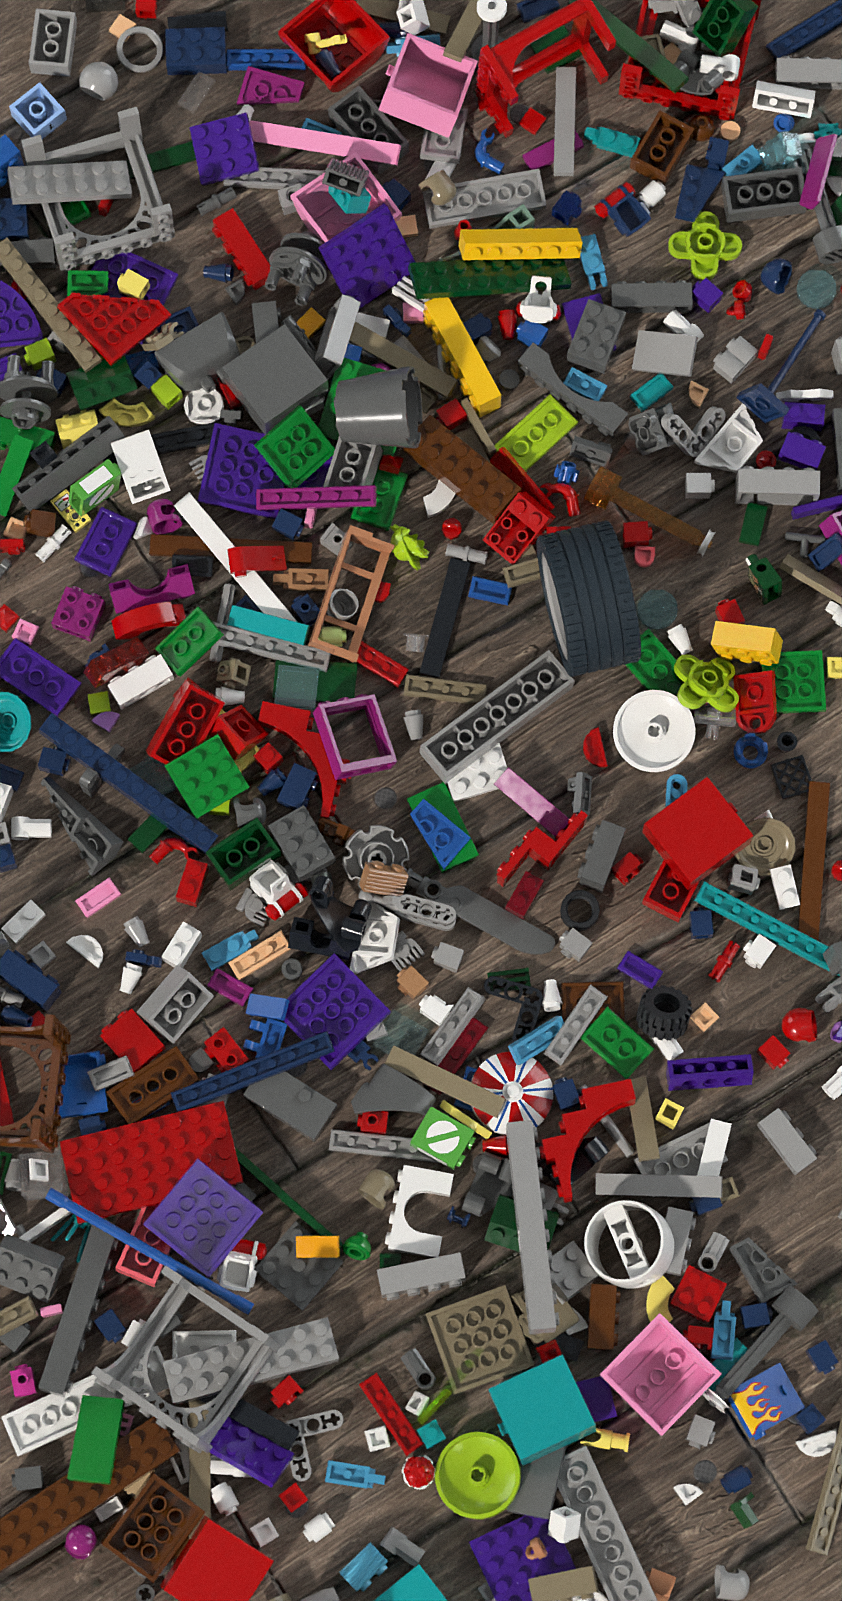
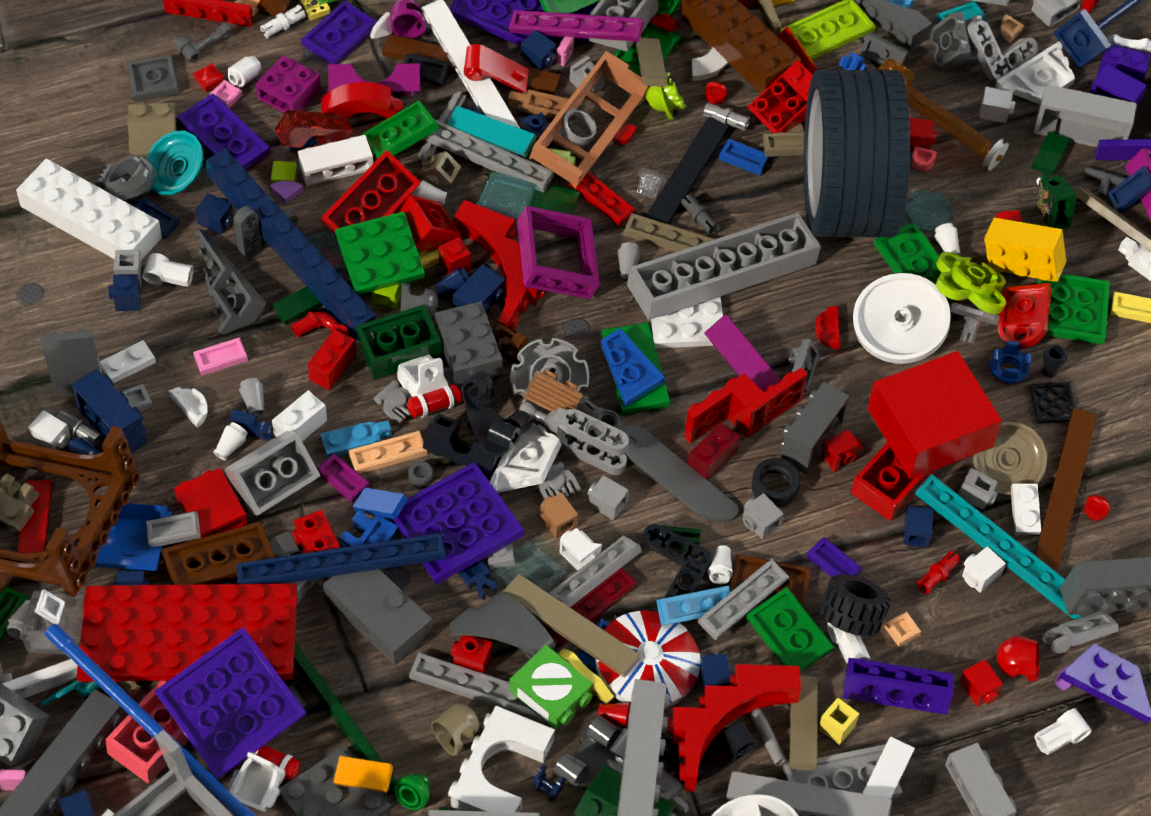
camera: 10 degrees right, 20 degrees down
none -> white brick [228,56,261,87]
none -> dark tan tile [636,37,667,87]
none -> dark grey pin [681,194,720,235]

